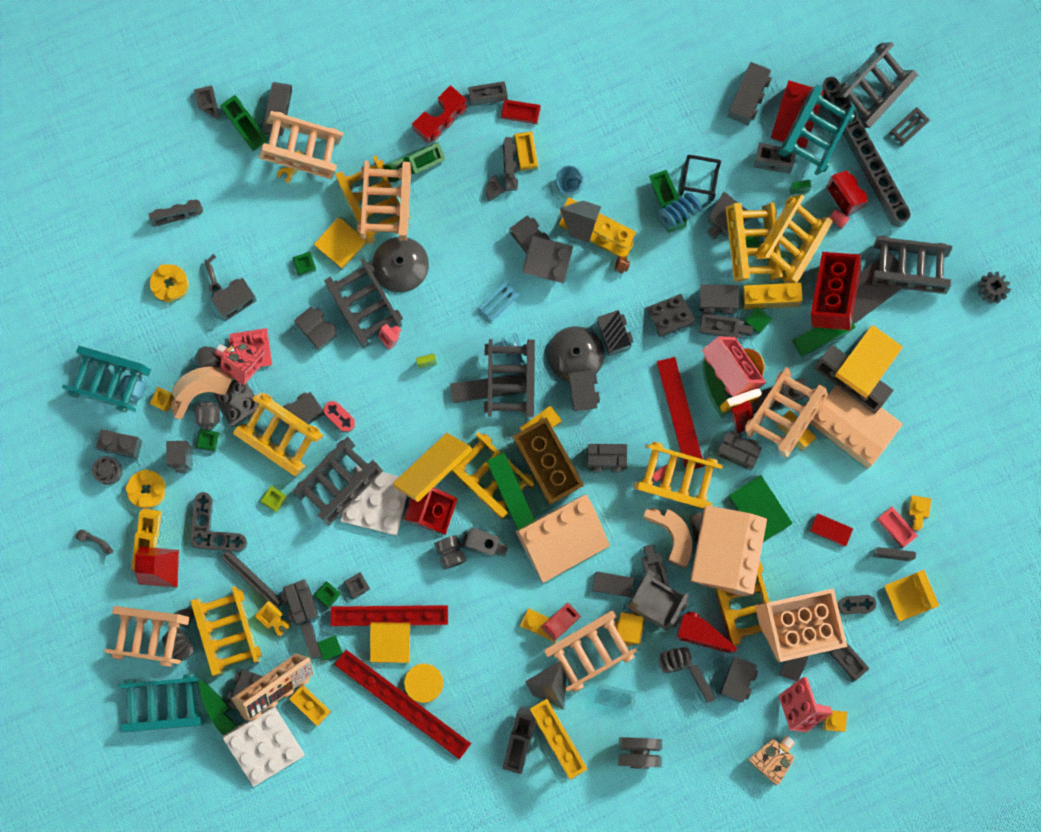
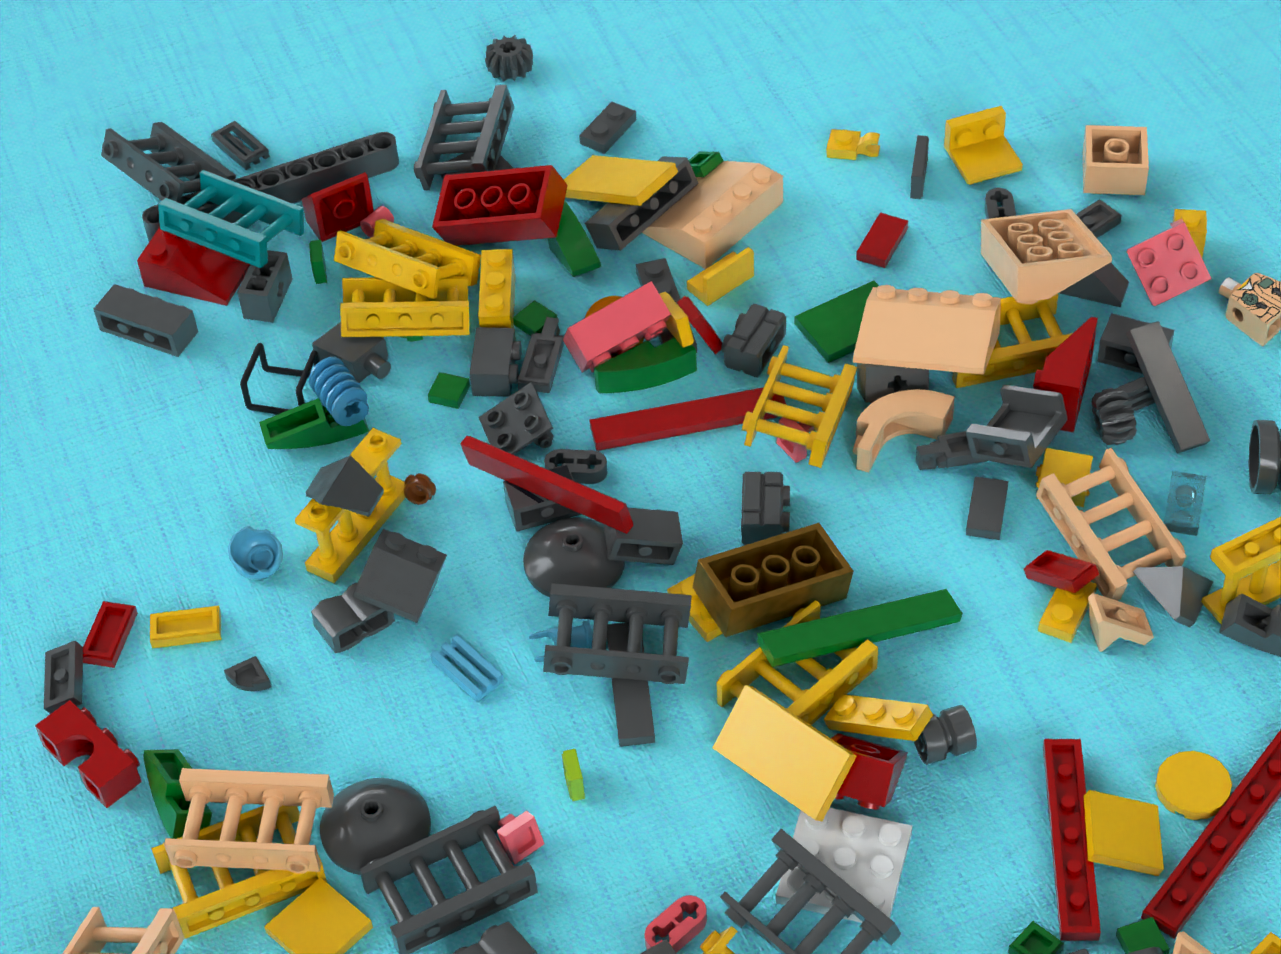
camera: 85 degrees left, 30 degrees down
dark grey tile [344,572,370,599] -> none
dark grey torso [460,527,508,557] -> none
dark grey hinge [503,137,518,191] -> none
light nougat slope [515,494,610,583] -> none
light nougat fence [745,367,828,458] -> none
coral tile [877,506,918,549] -> none
none -> green tile [428,372,470,409]
none -> red tile [460,436,634,534]
none -> dark grey beam [544,449,608,484]
none -> dark grey plate [579,102,637,154]
none -> green tile [689,151,723,177]
none -> yellow plate [823,694,933,741]
none -> light nougat brick [1082,125,1149,195]
none -> light nougat slope [1088,593,1154,652]
none -> dark grey tile [1126,321,1210,453]

